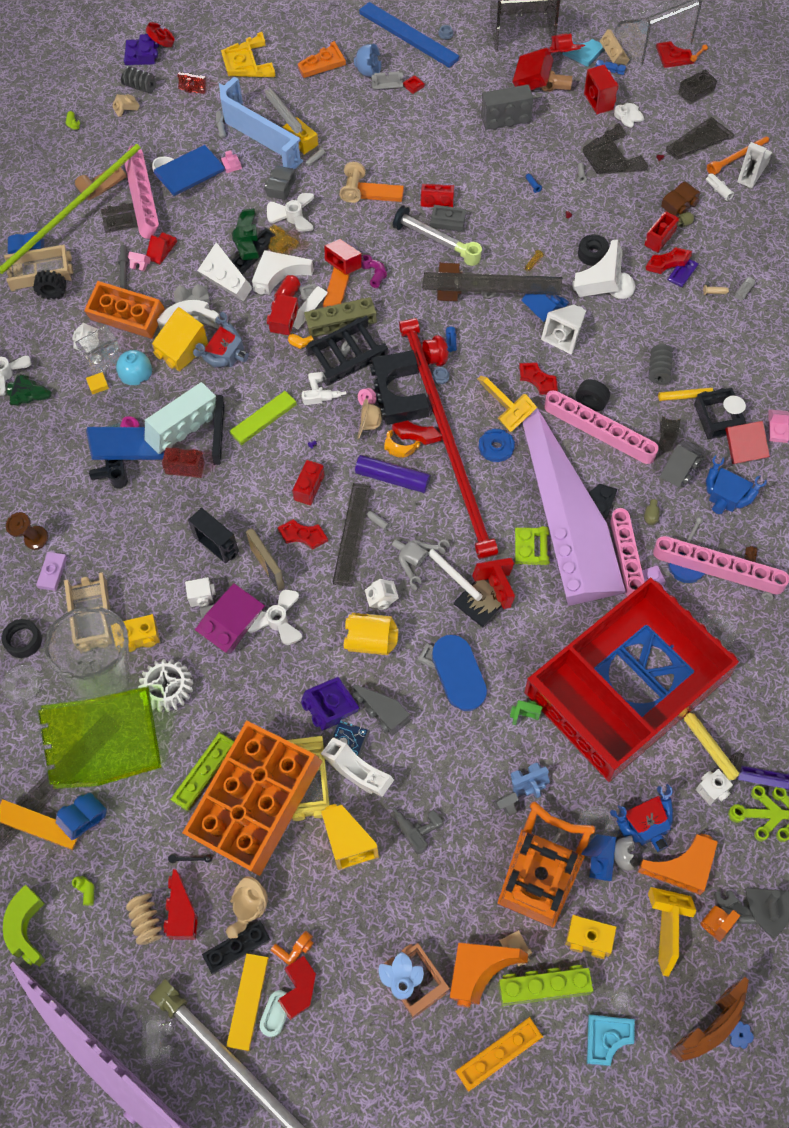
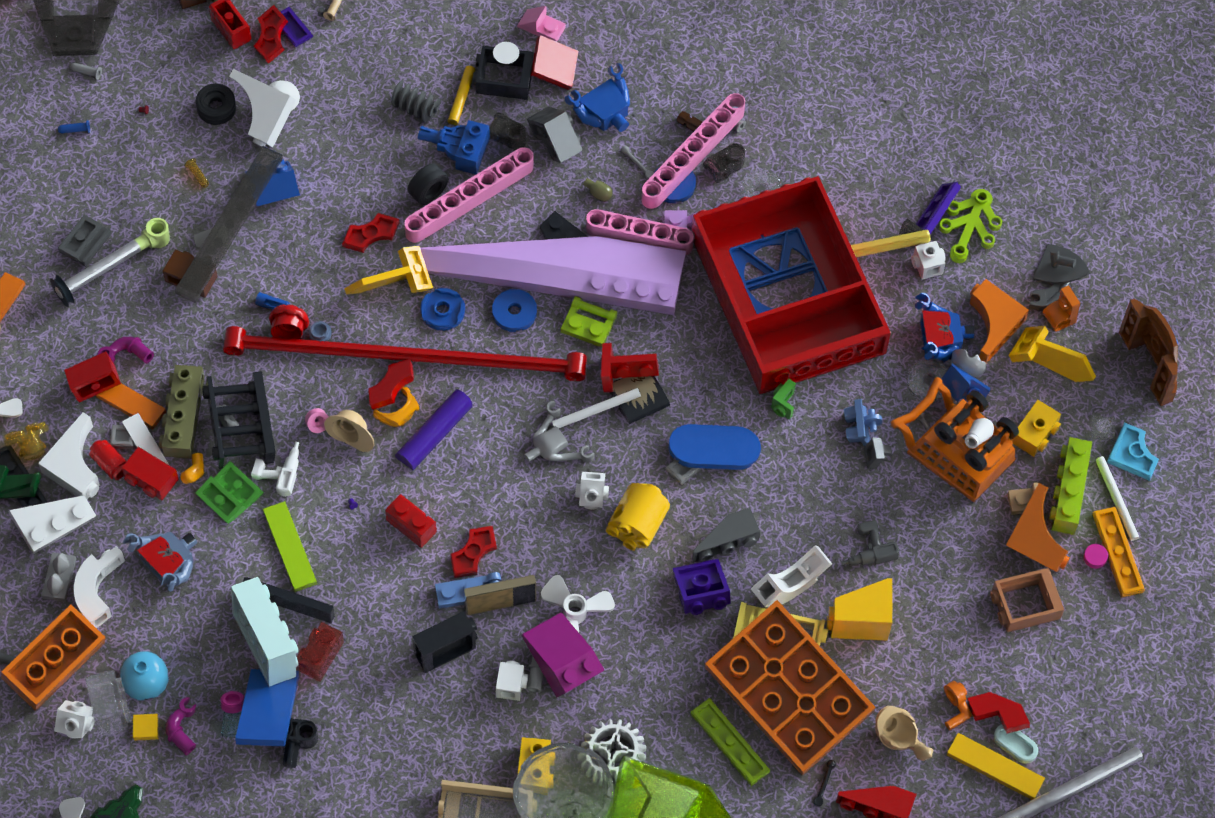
camera: 75 degrees left, 0 degrees up
yellow slope [152,307,208,372] -> none
black tile [202,920,271,975] -> none
dark blue sticker [327,721,370,758] -> none
clear smoke tile [333,483,371,587] -> none
light grey piece [367,511,391,532] -> none
black arch [370,350,429,425] -> none
light blue plate [378,952,424,1000] -> none
red bracket [421,184,455,207] -> none
white slope [541,305,586,354] -> none
none -> magenta piece [165,697,196,756]
none -> bright green slope [196,461,264,524]
none -> blue brick [418,120,490,175]
none -> medium blue plate [435,572,502,609]
none -> blue tile [492,289,537,332]
none -> clear smoke piece [703,143,745,183]
none -> white cone [965,418,994,449]
none -> dark pink tile [1083,544,1108,569]
none -> white bar [1095,456,1139,541]

